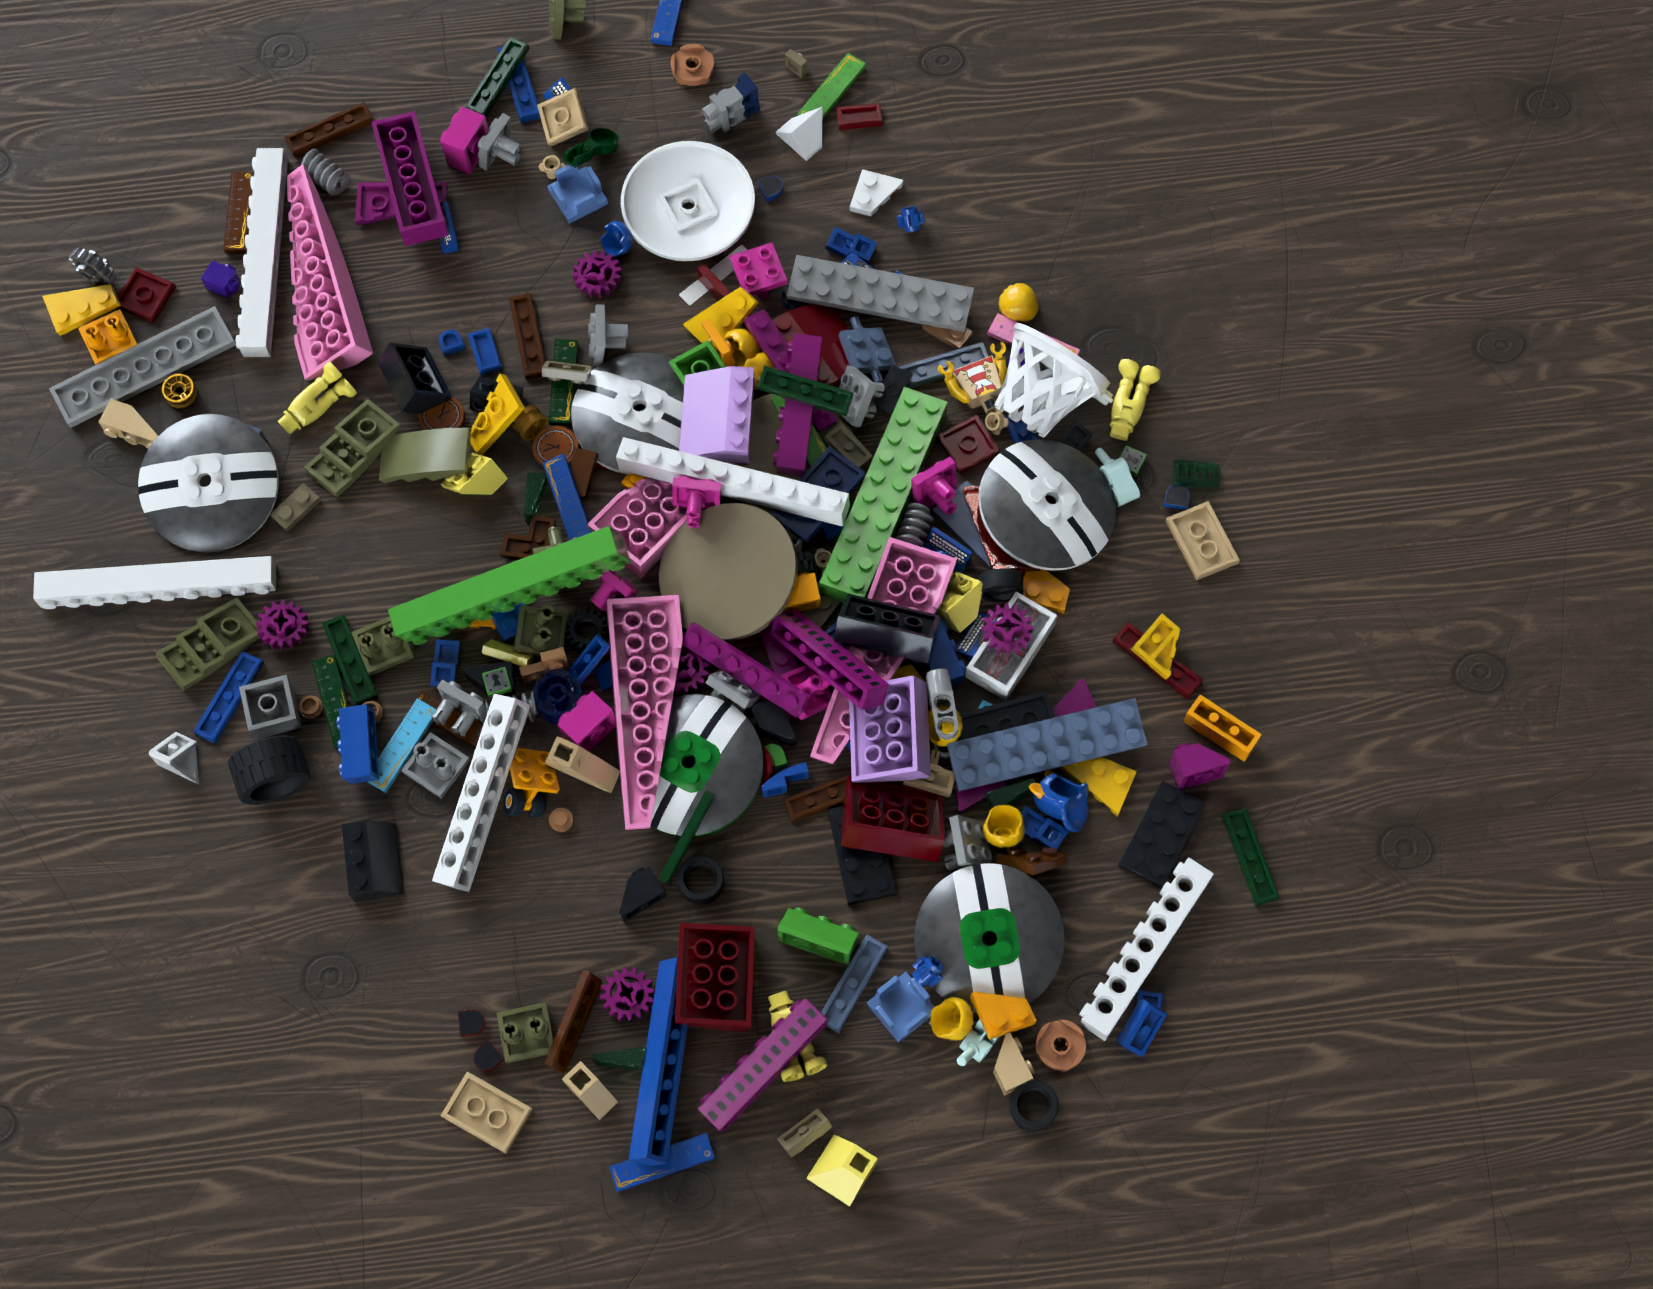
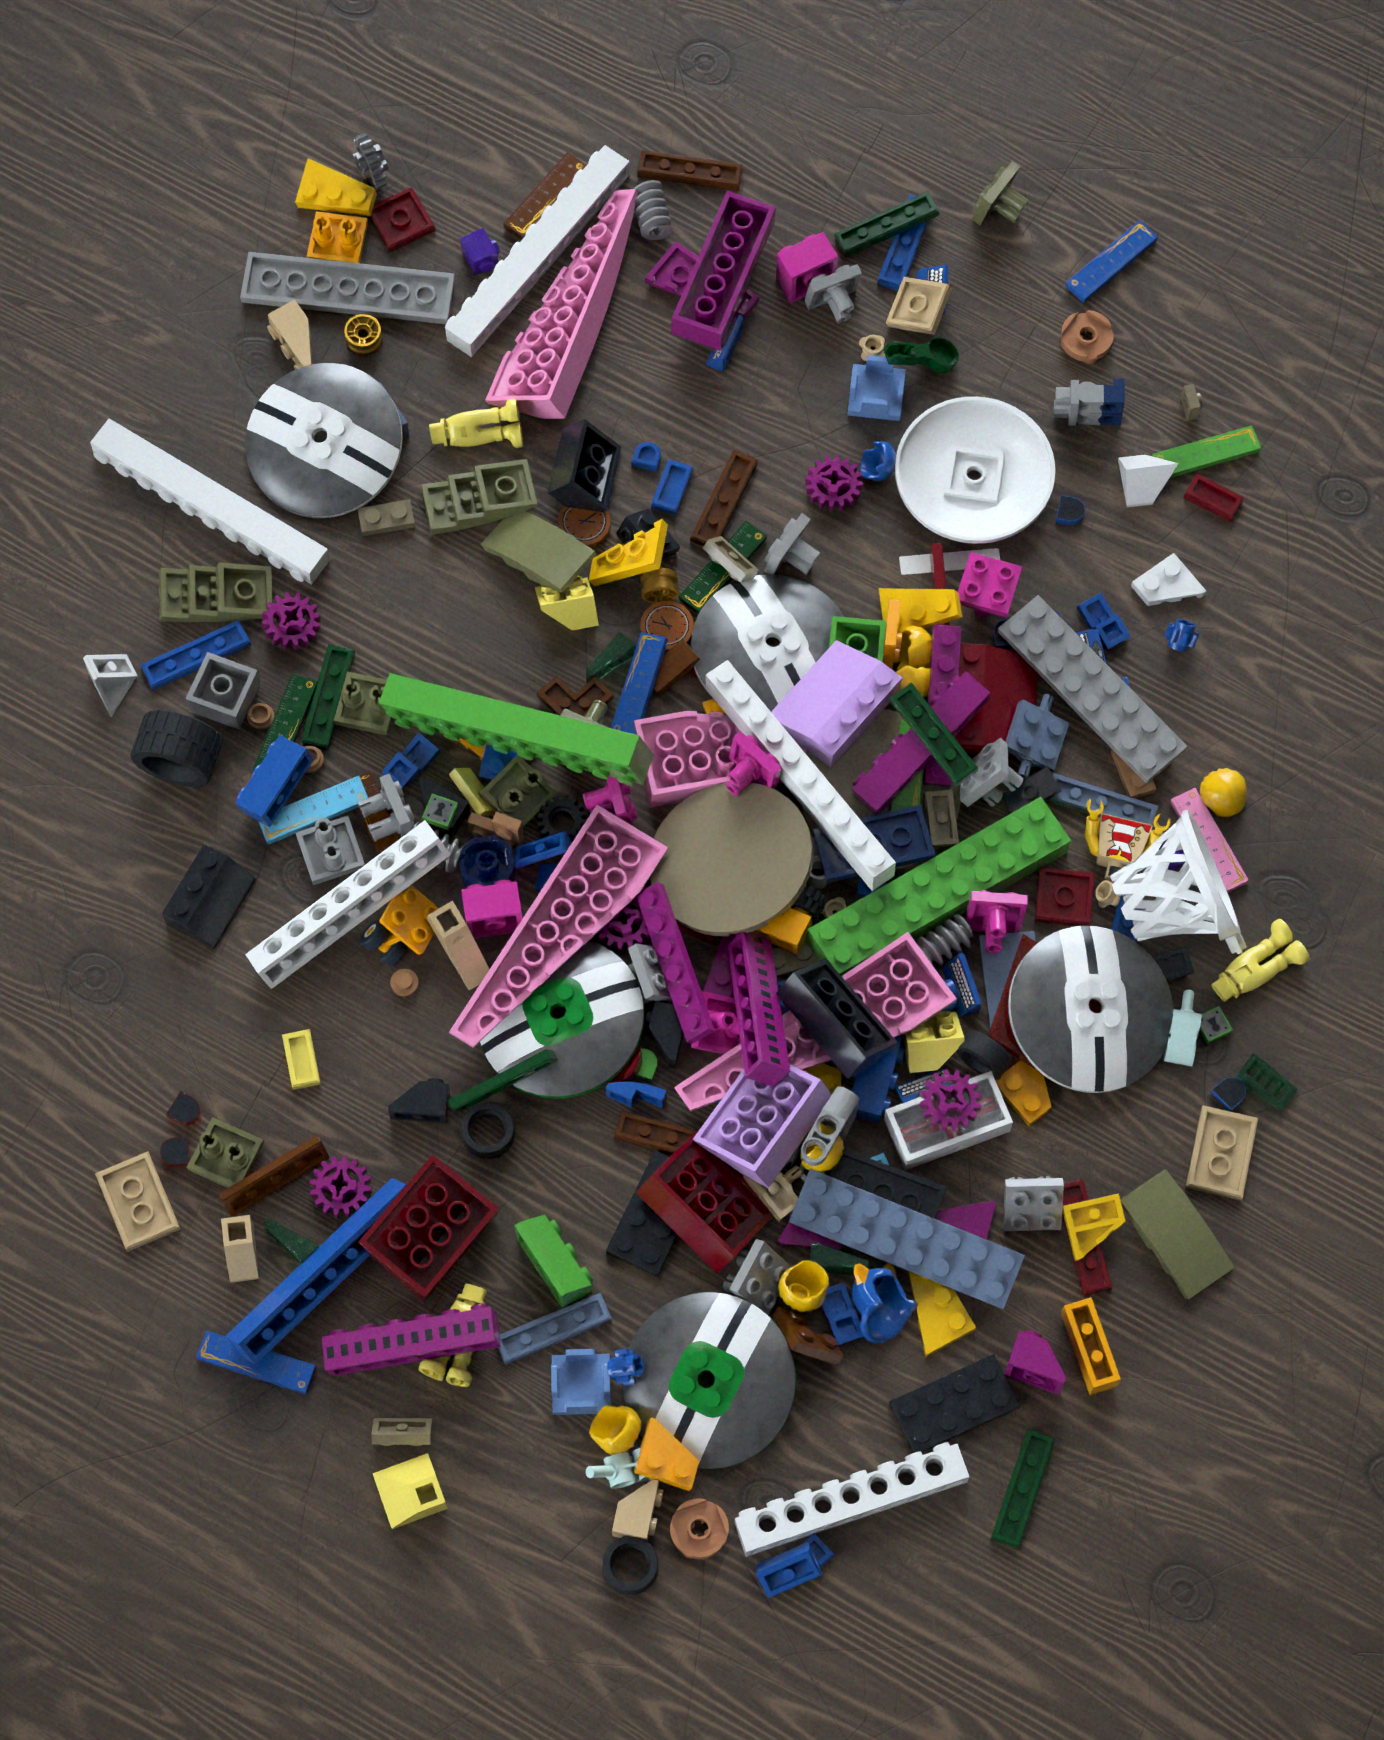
camera: 35 degrees right, 0 degrees up
none -> light yellow tile [282,1029,321,1090]
none -> light grey plate [1003,1176,1064,1231]
none -> olive slope [1120,1169,1235,1299]

